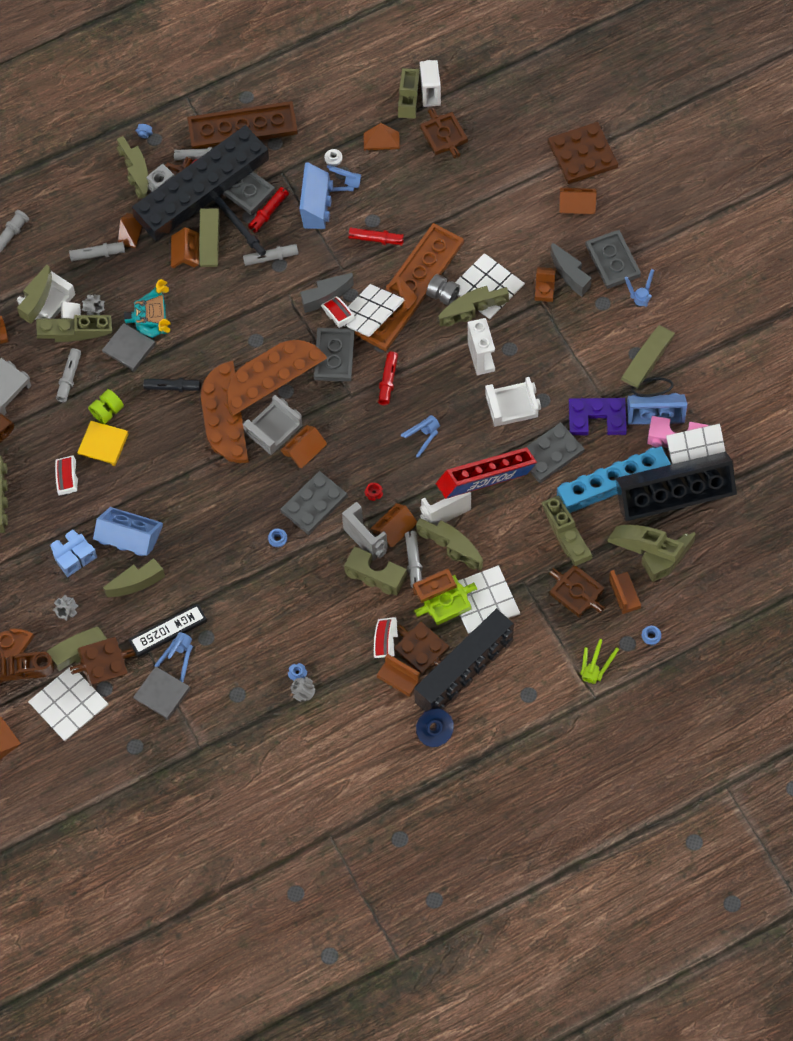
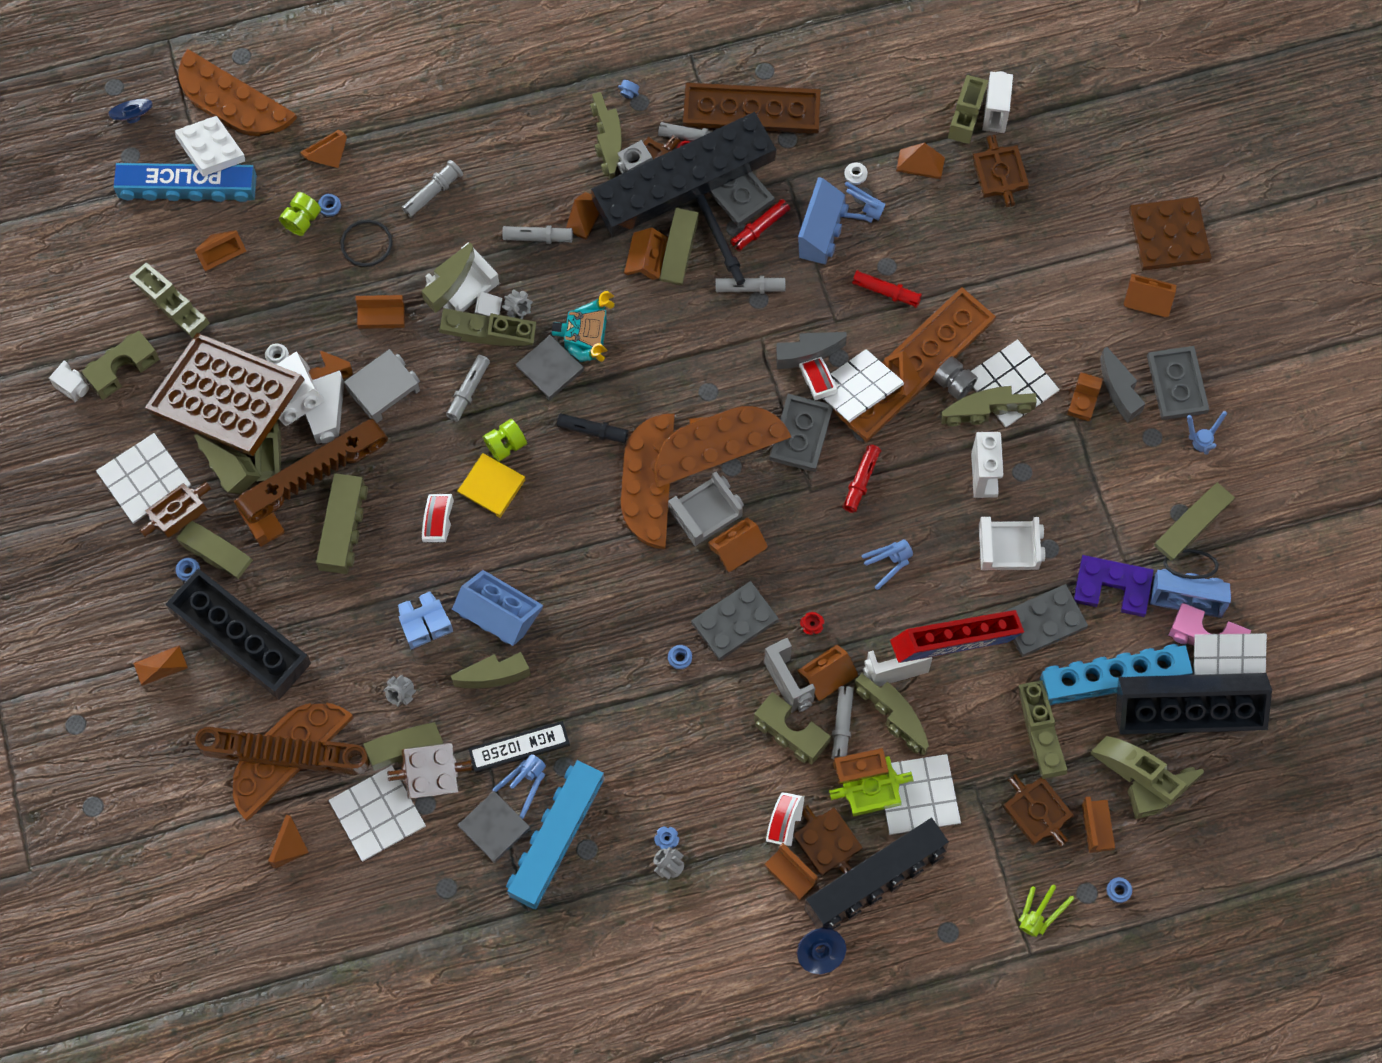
camera: 10 degrees right, 5 degrees up
none -> dark azure brick [506,760,605,910]

